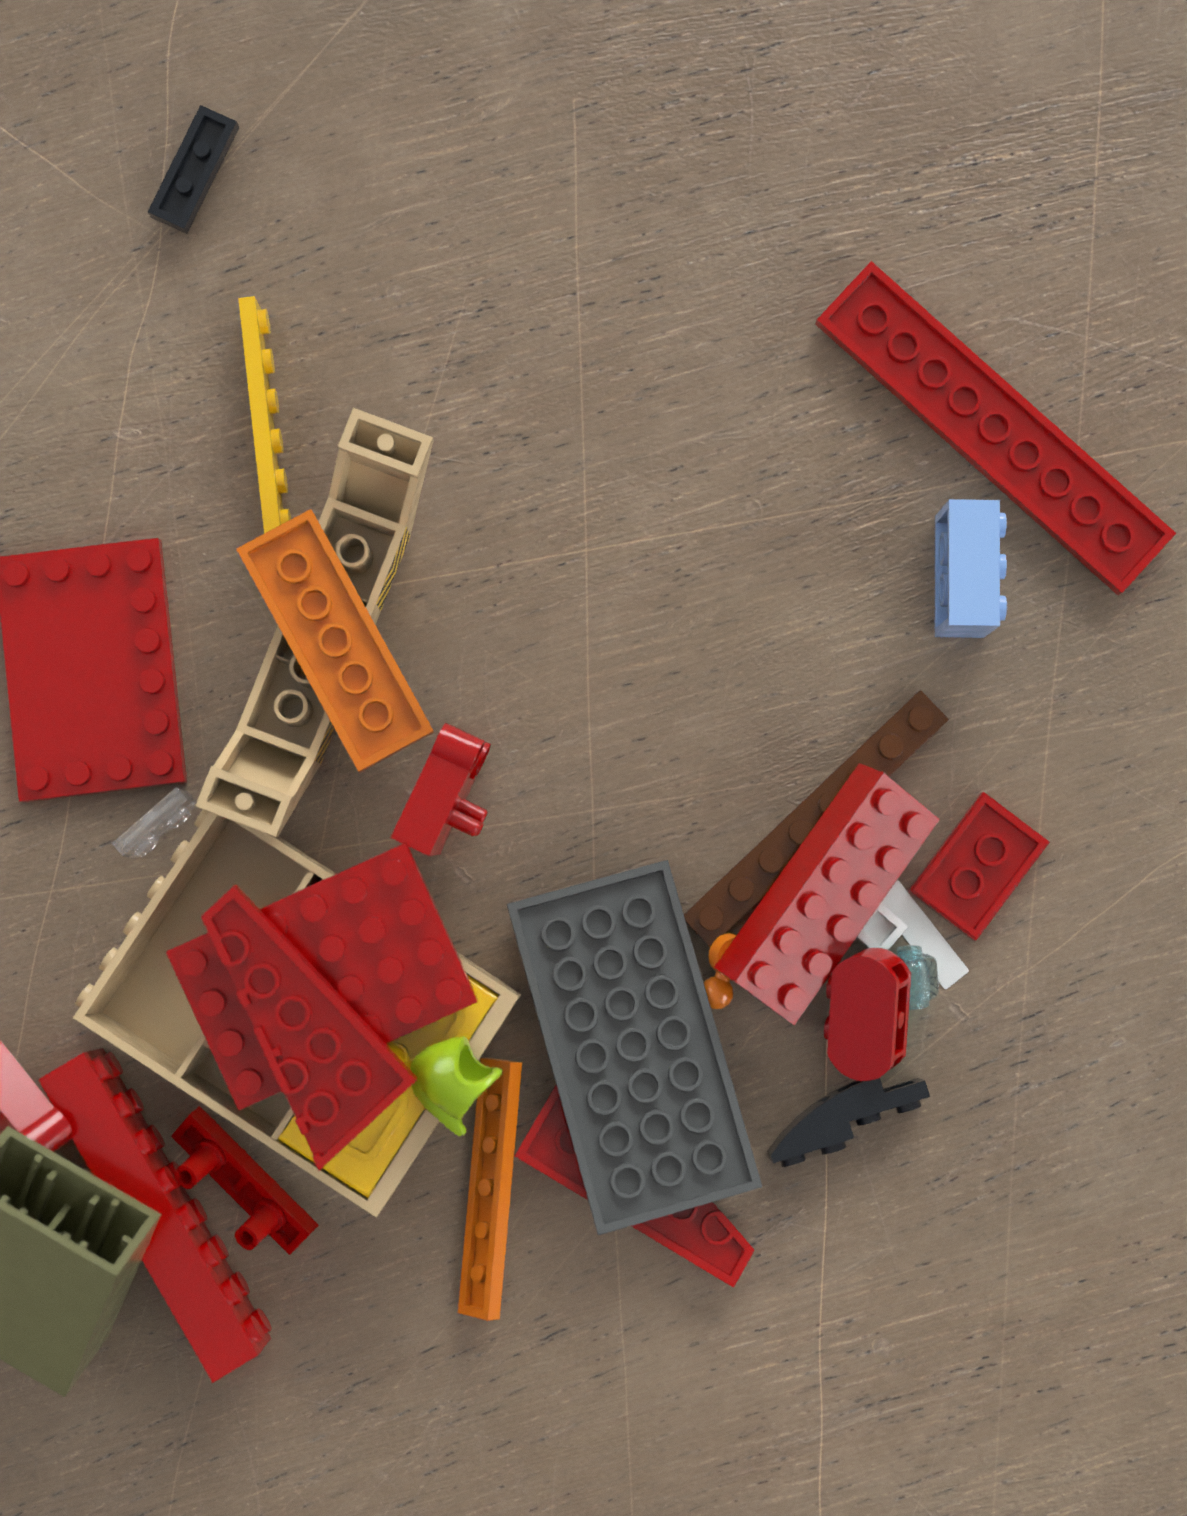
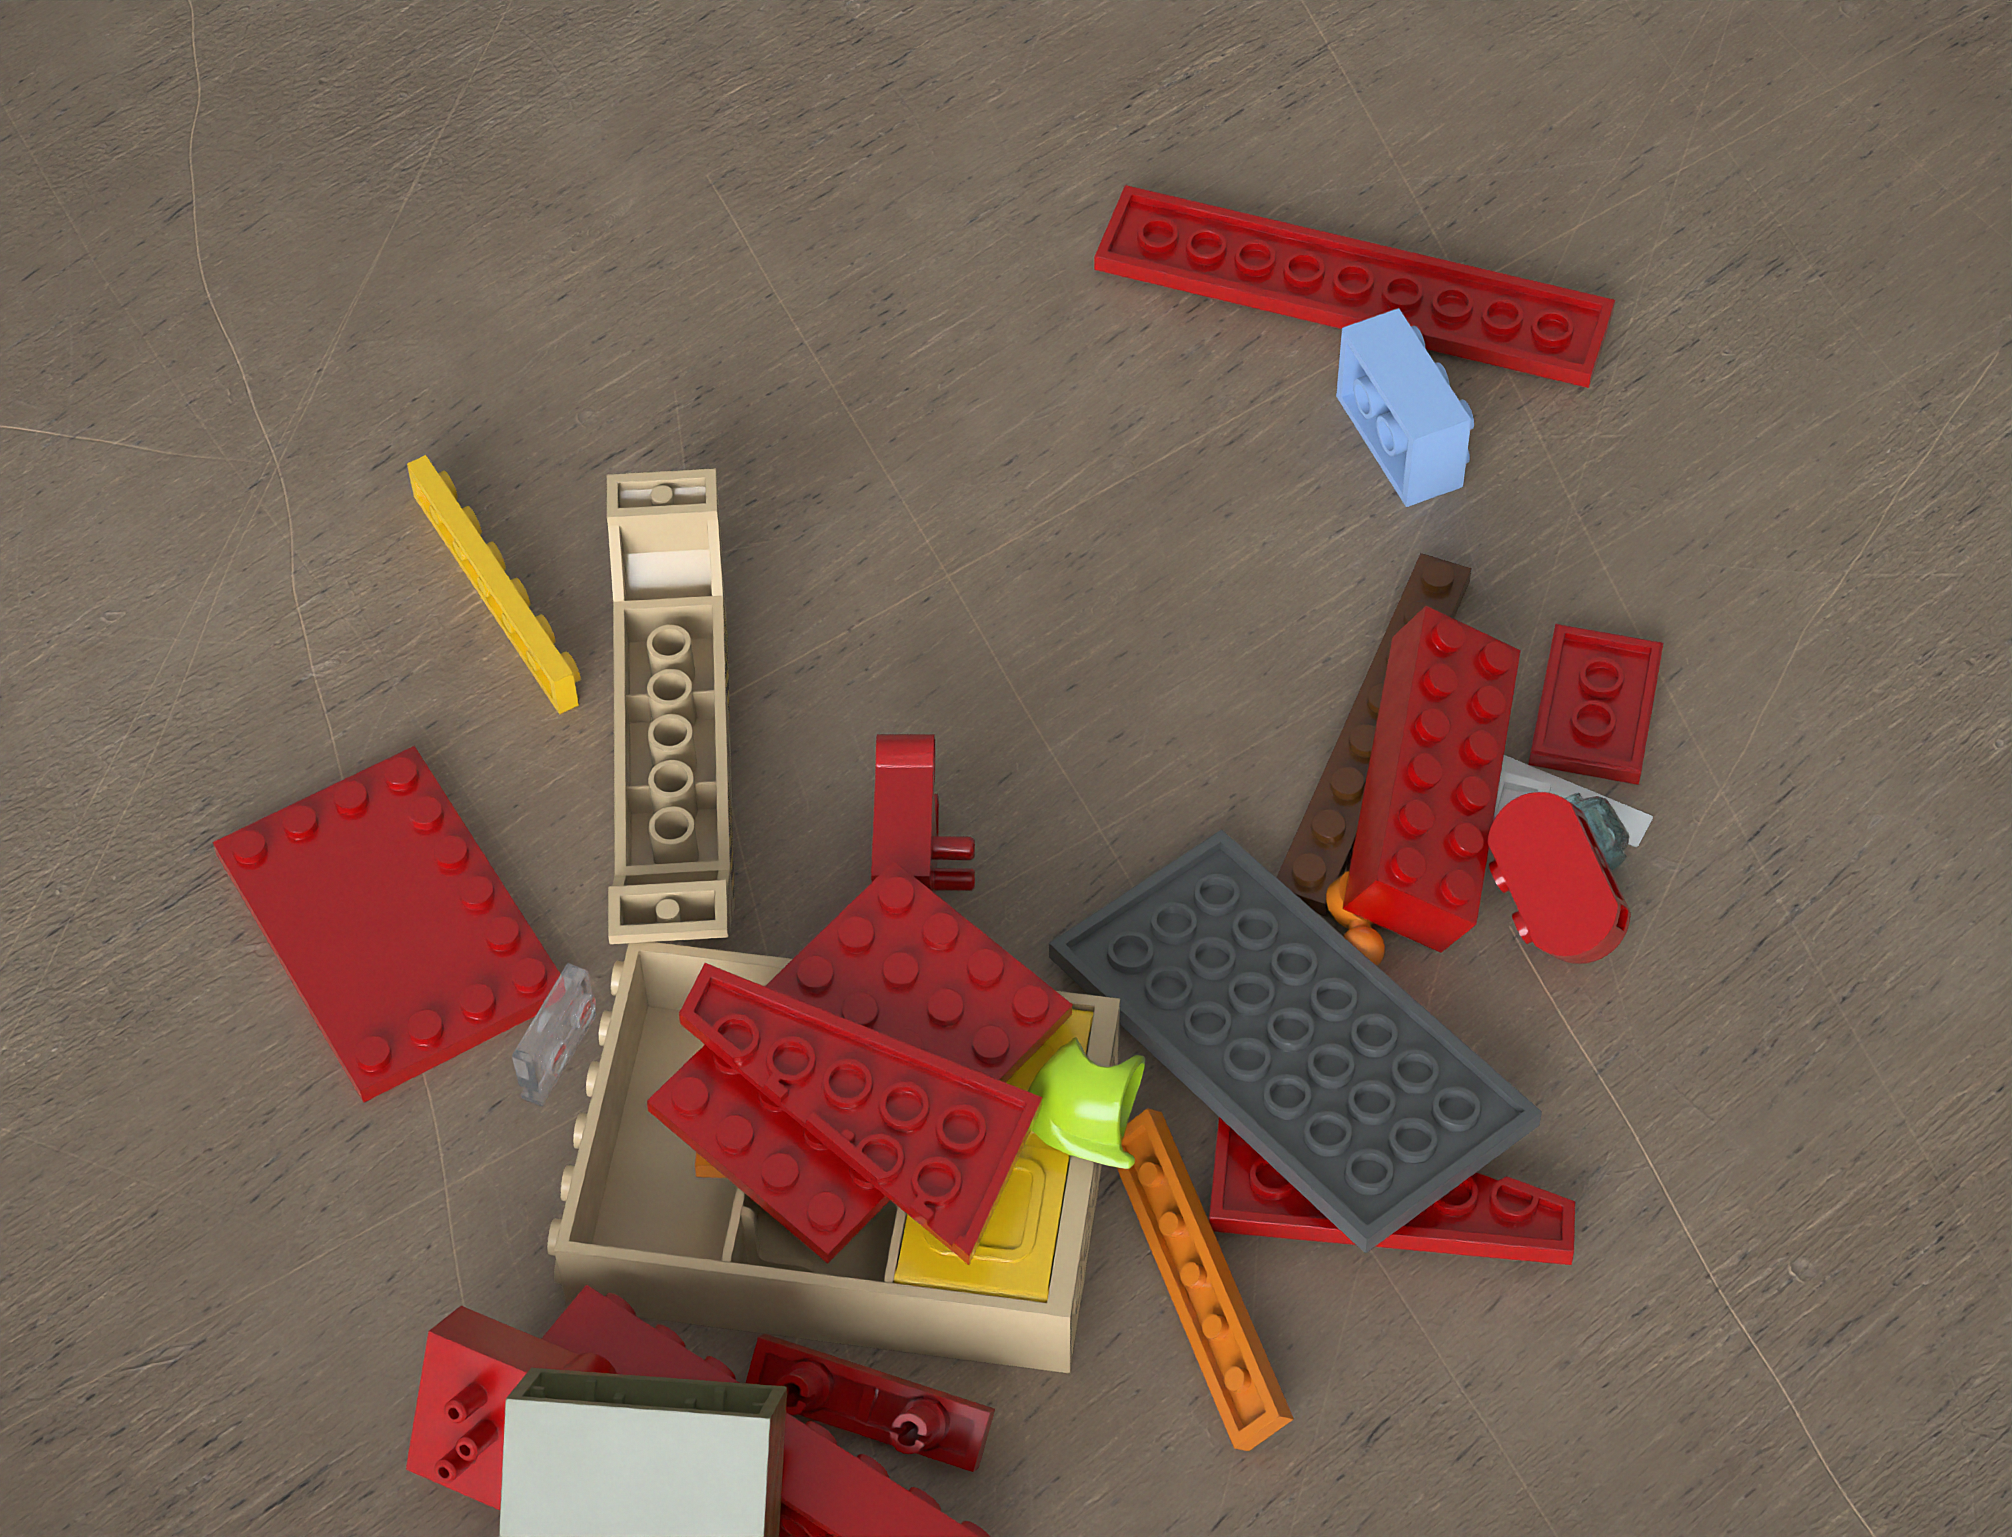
camera: 20 degrees left, 30 degrees down
black plate [148,105,240,234] -> none
orange plate [236,509,434,773] -> none
black slope [767,1077,930,1167] -> none

